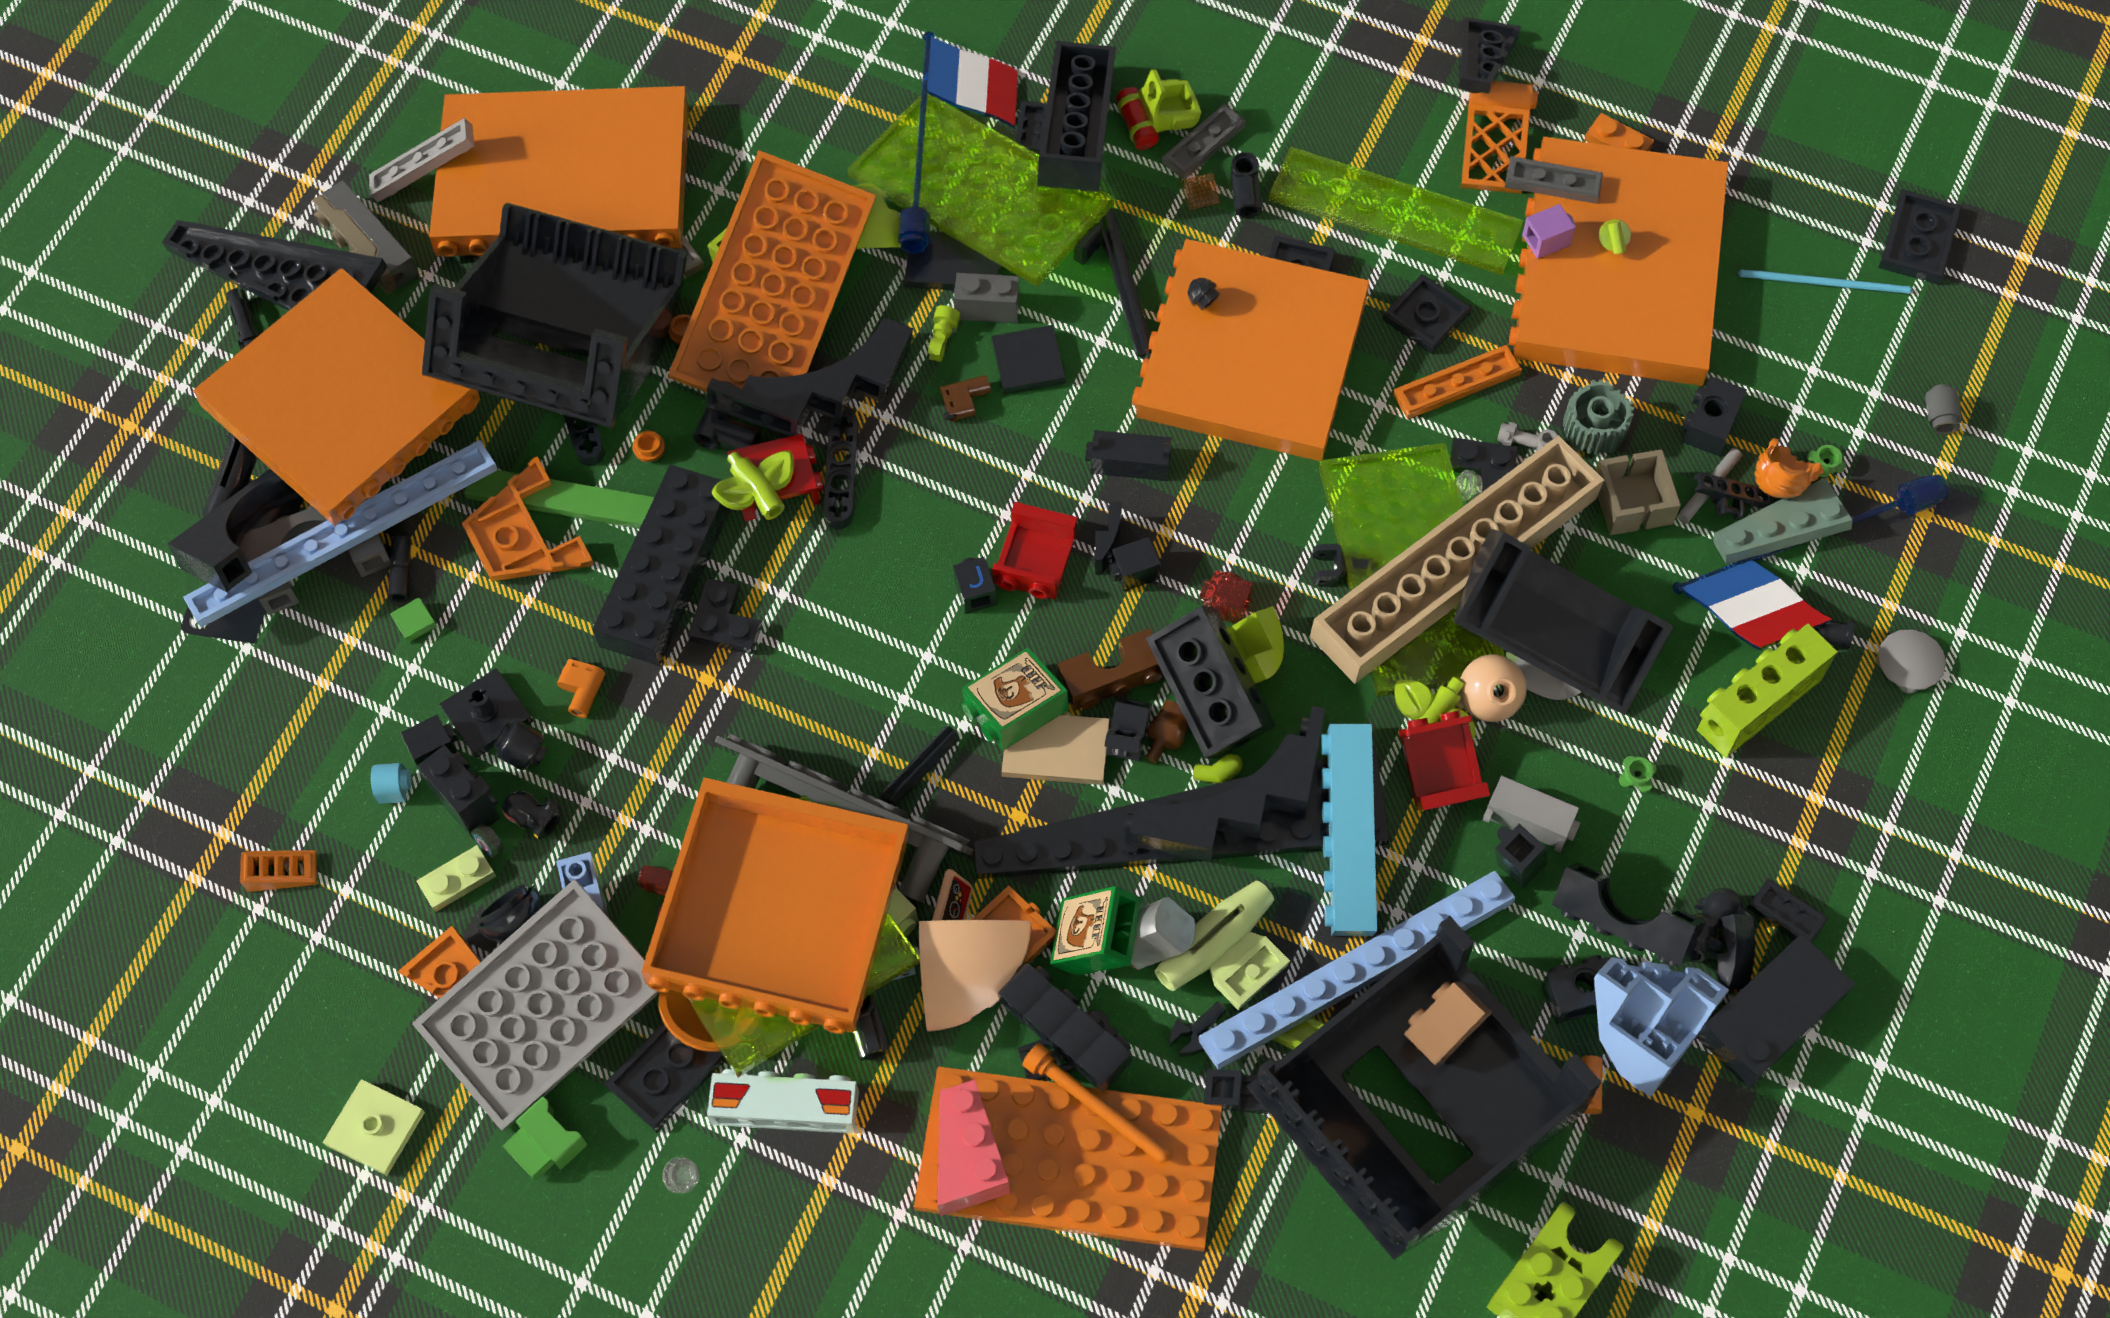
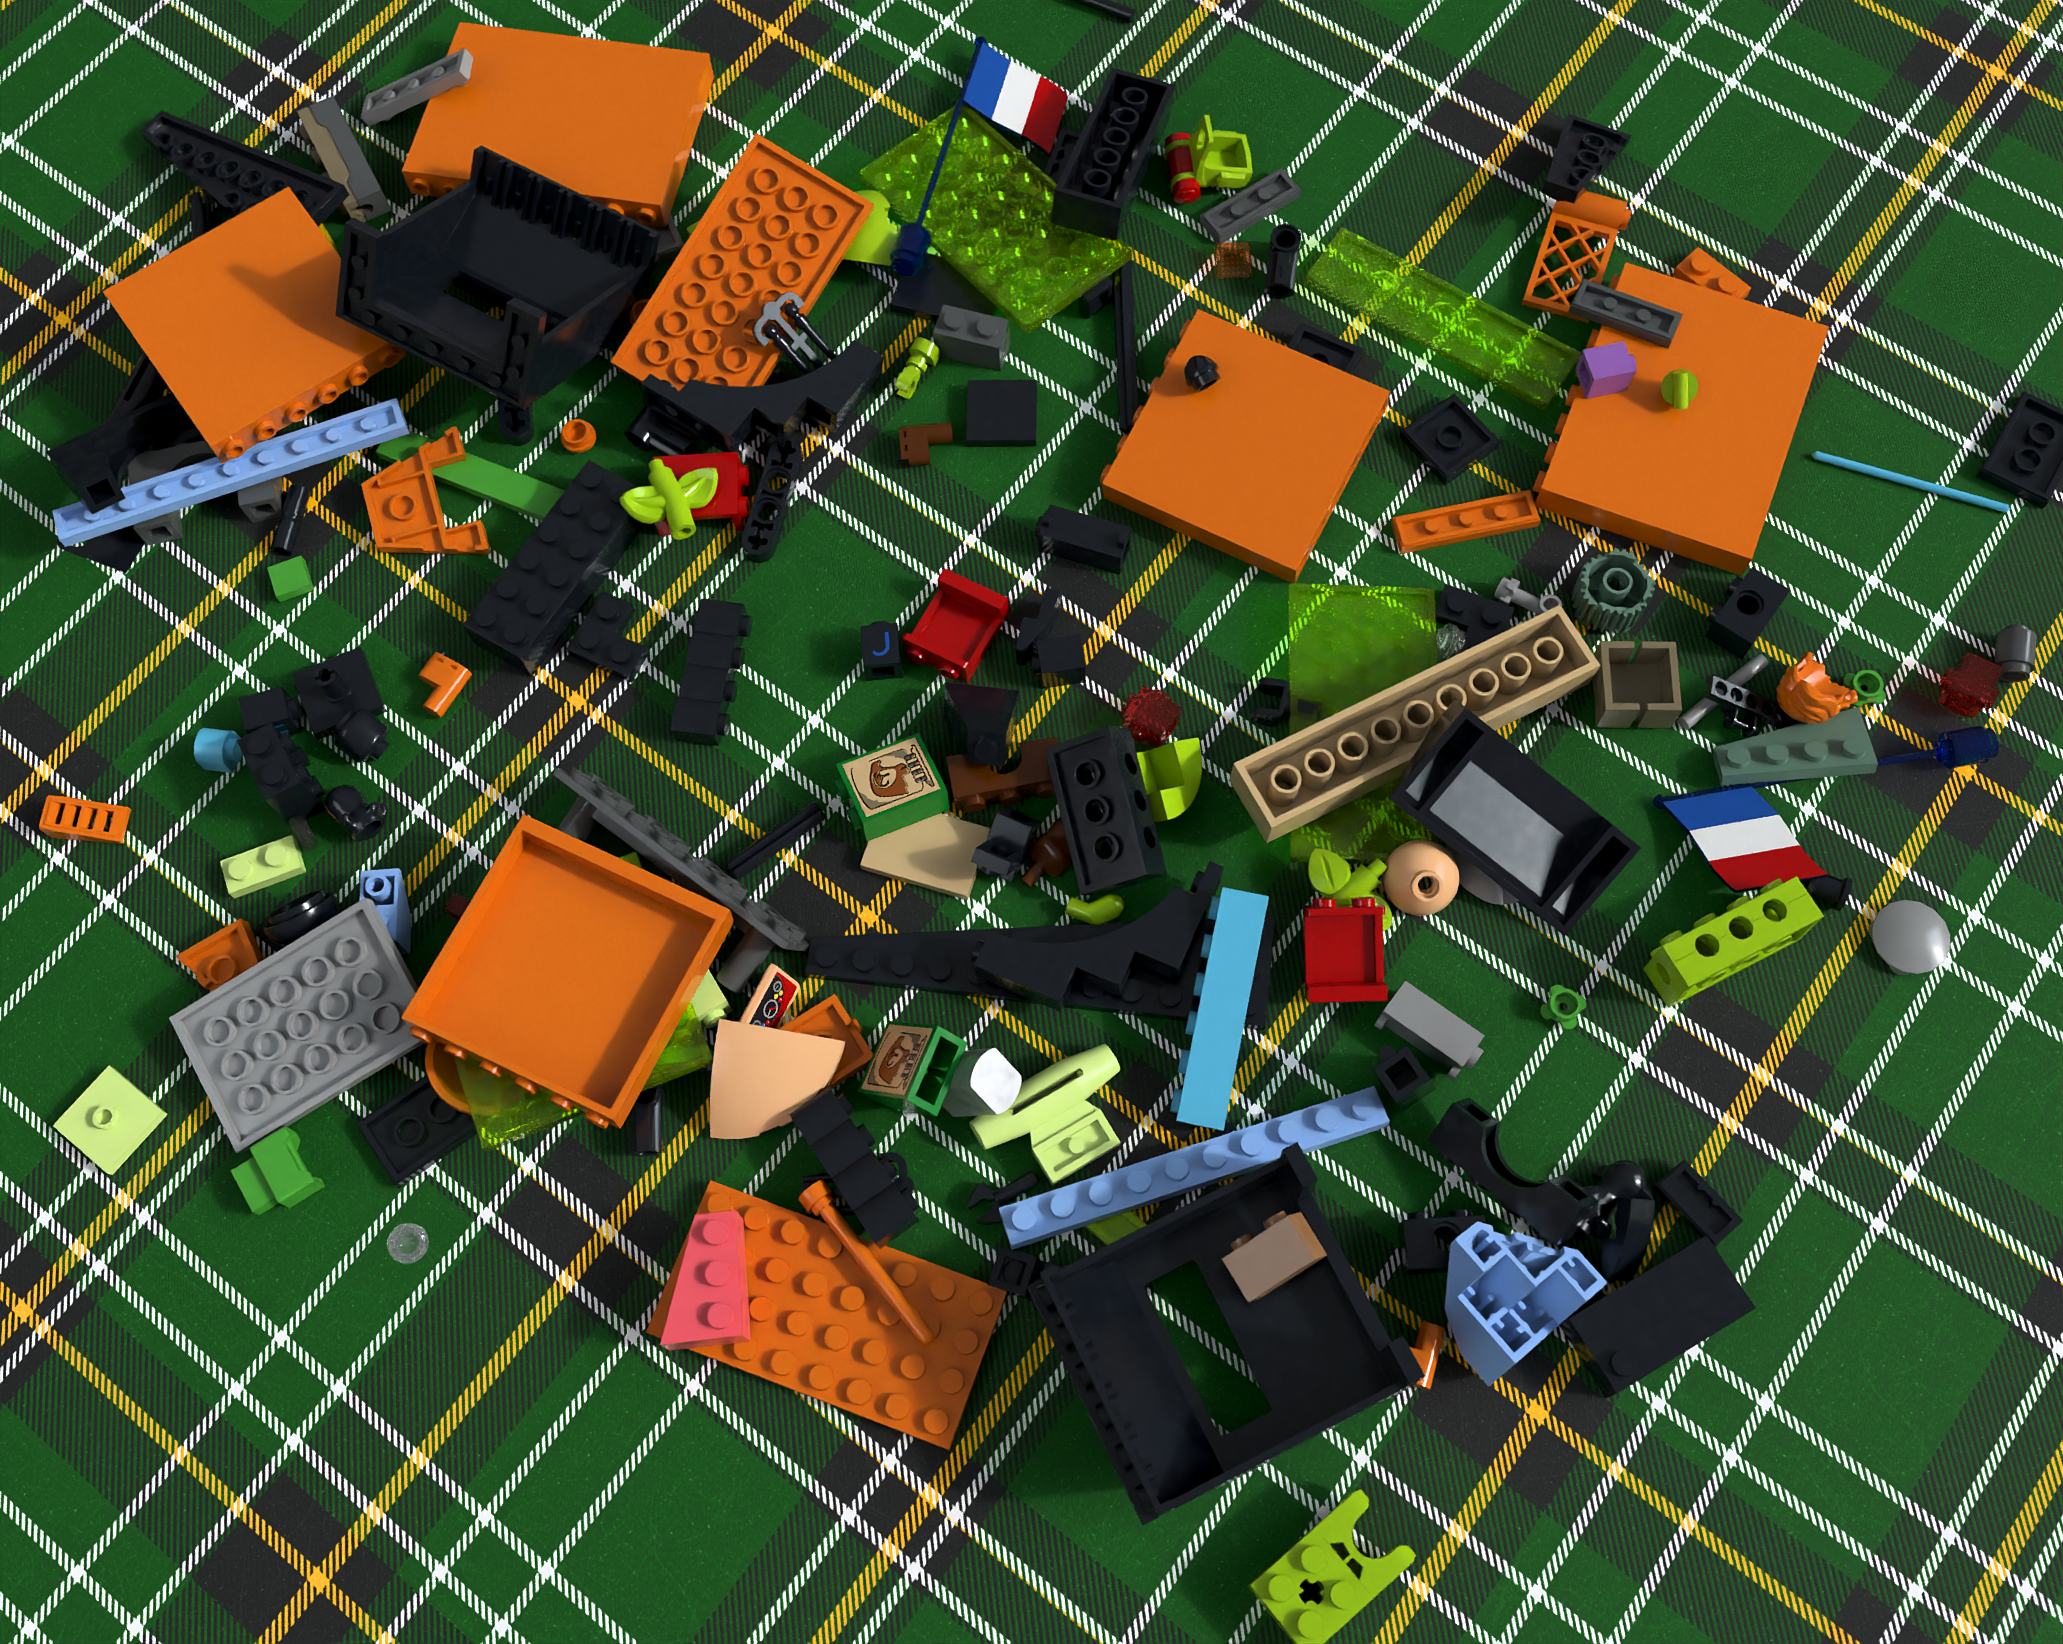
camera: 15 degrees right, 5 degrees up
light aqua brick [707,1069,859,1134] -> none
none -> black brick [671,598,752,746]
none -> black piece [752,292,837,375]
none -> black slope [944,682,1019,767]
none -> clear red brick [1937,652,2003,719]

